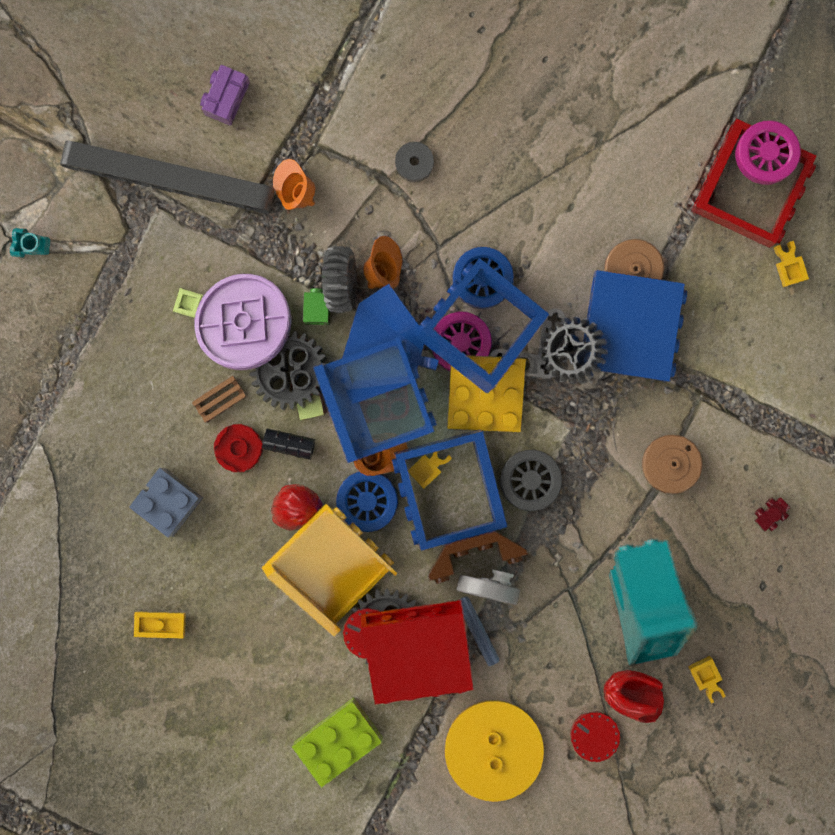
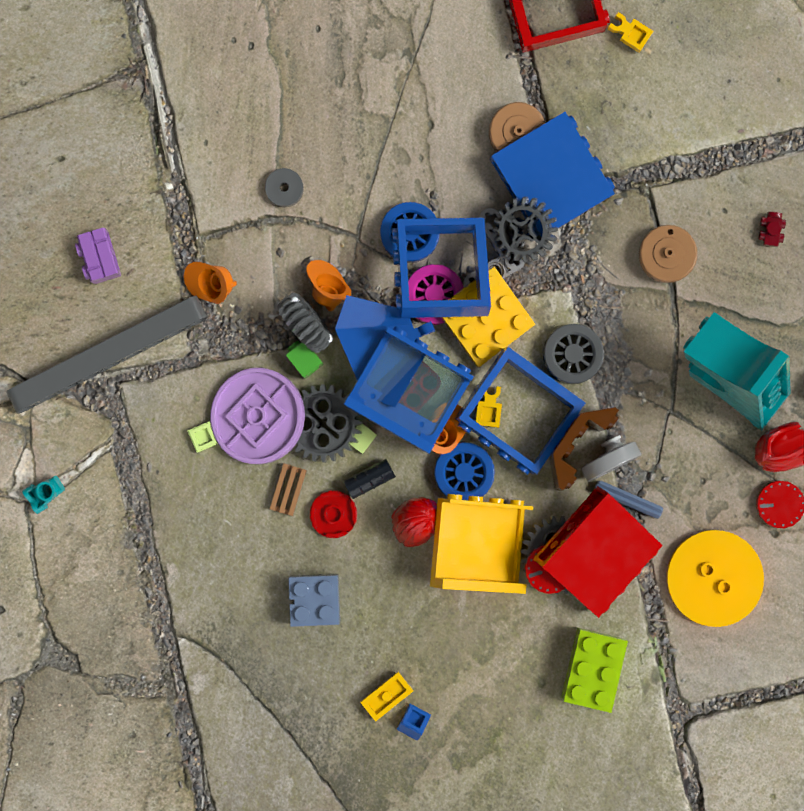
camera: 45 degrees left, 0 degrees up
none -> blue slope [397,704,431,740]

